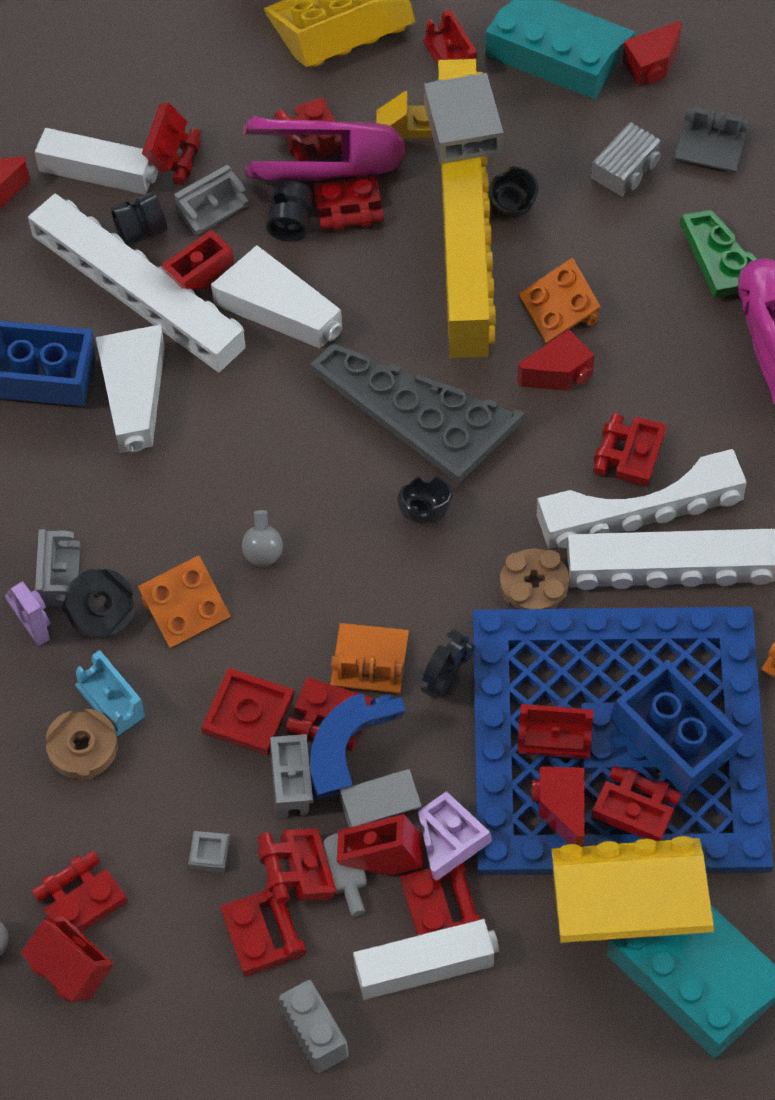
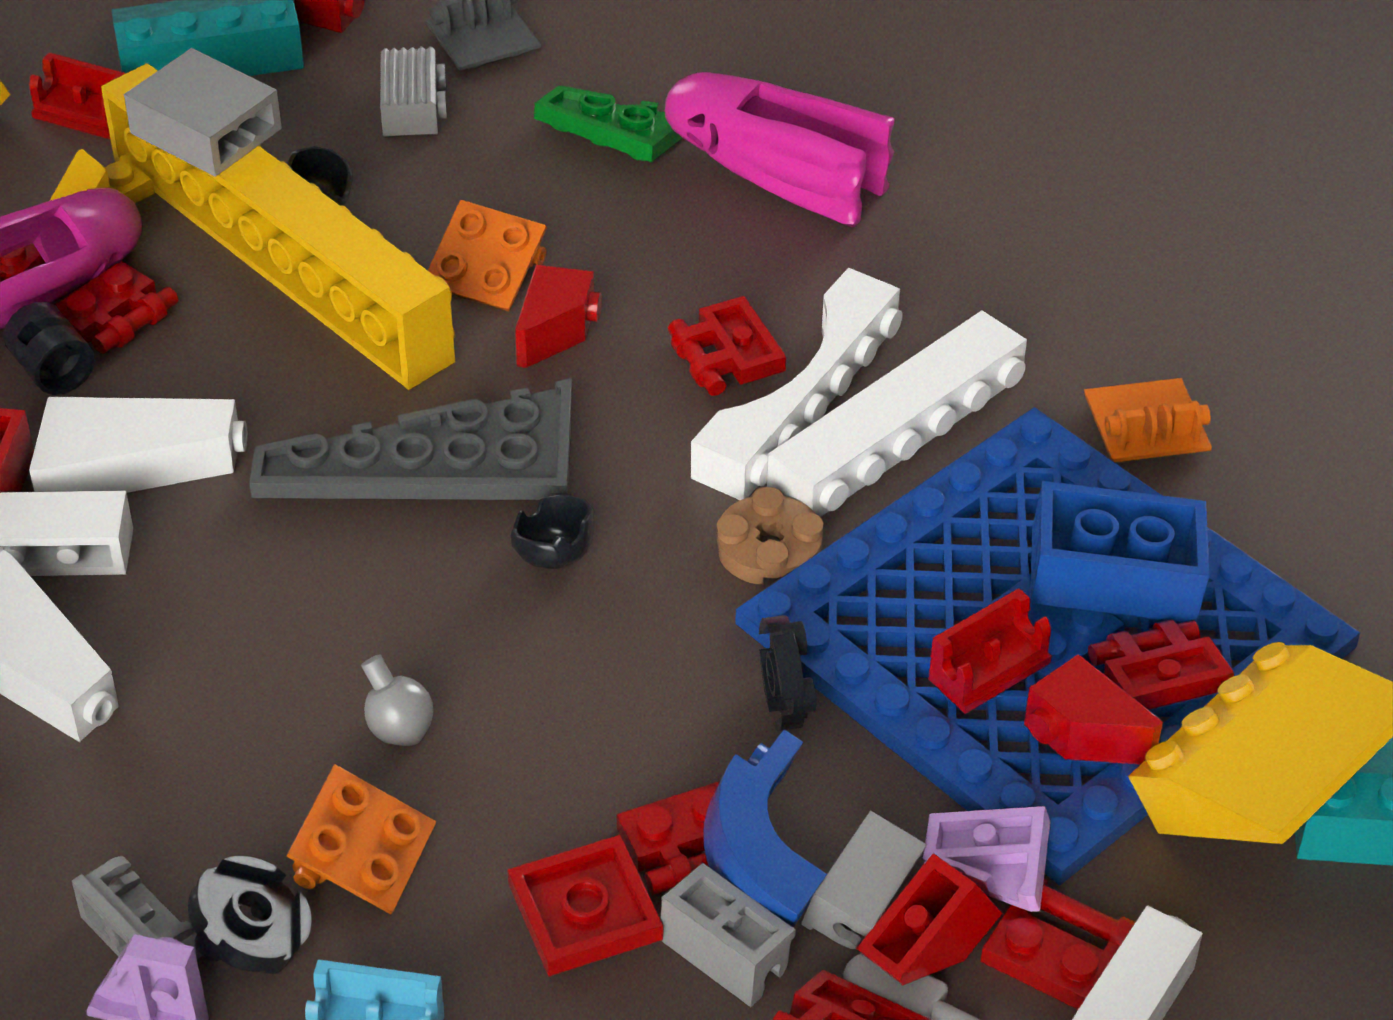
camera: 45 degrees left, 15 degrees down
orange hinge [330,623,409,694] -> none

